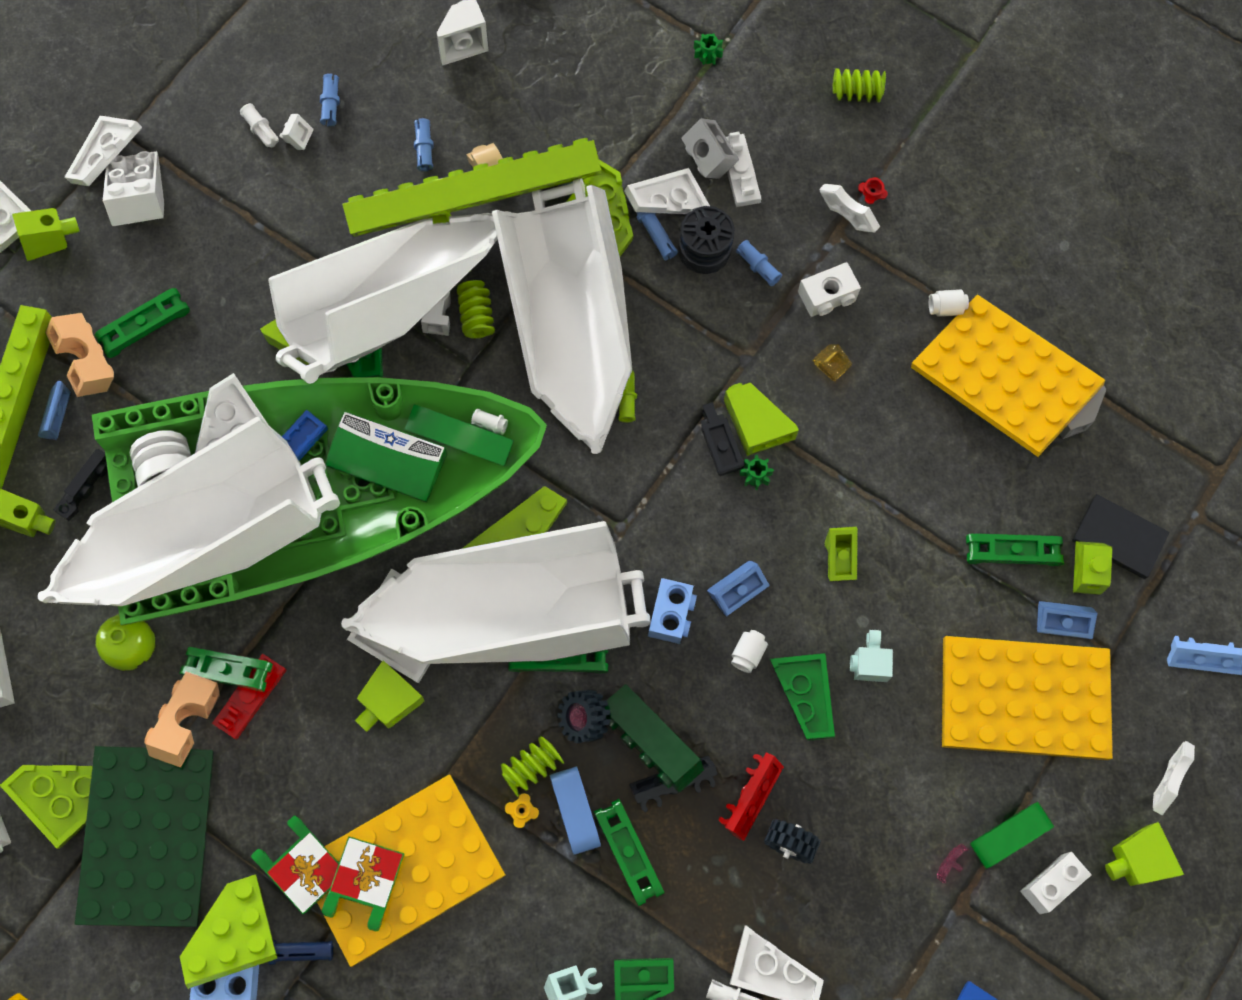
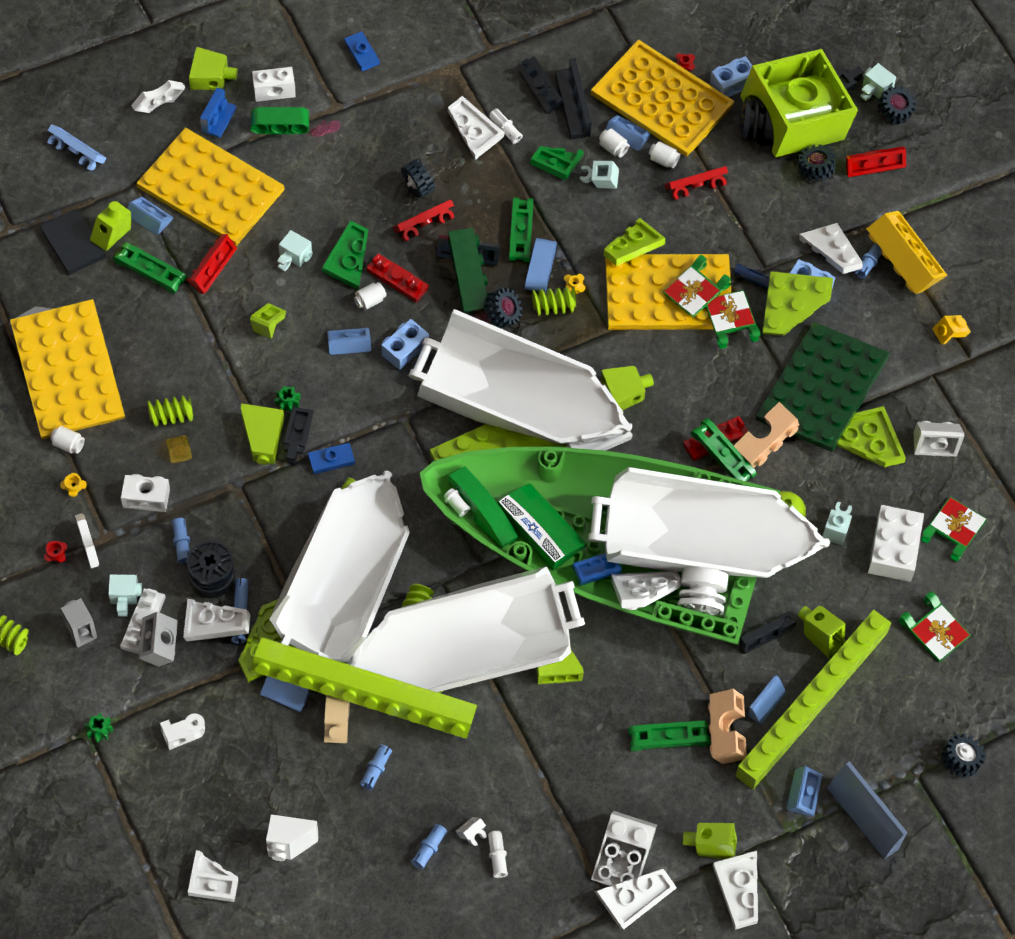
camera: 150 degrees left, 10 degrees down
none -> yellow plate [60,473,87,497]
none -> light grey brick [61,598,97,648]
none -> light aqua brick [109,575,142,617]
none -> lime piece [147,395,193,427]
none -> white leg [160,713,205,750]
none -> red plate [187,234,237,294]
none -> blue bracket [200,87,236,138]
none -> blue plate [308,443,355,474]
none -> red plate [366,254,429,303]
none -> lime wing [604,218,665,266]
none -> light aqua brick [823,502,852,546]

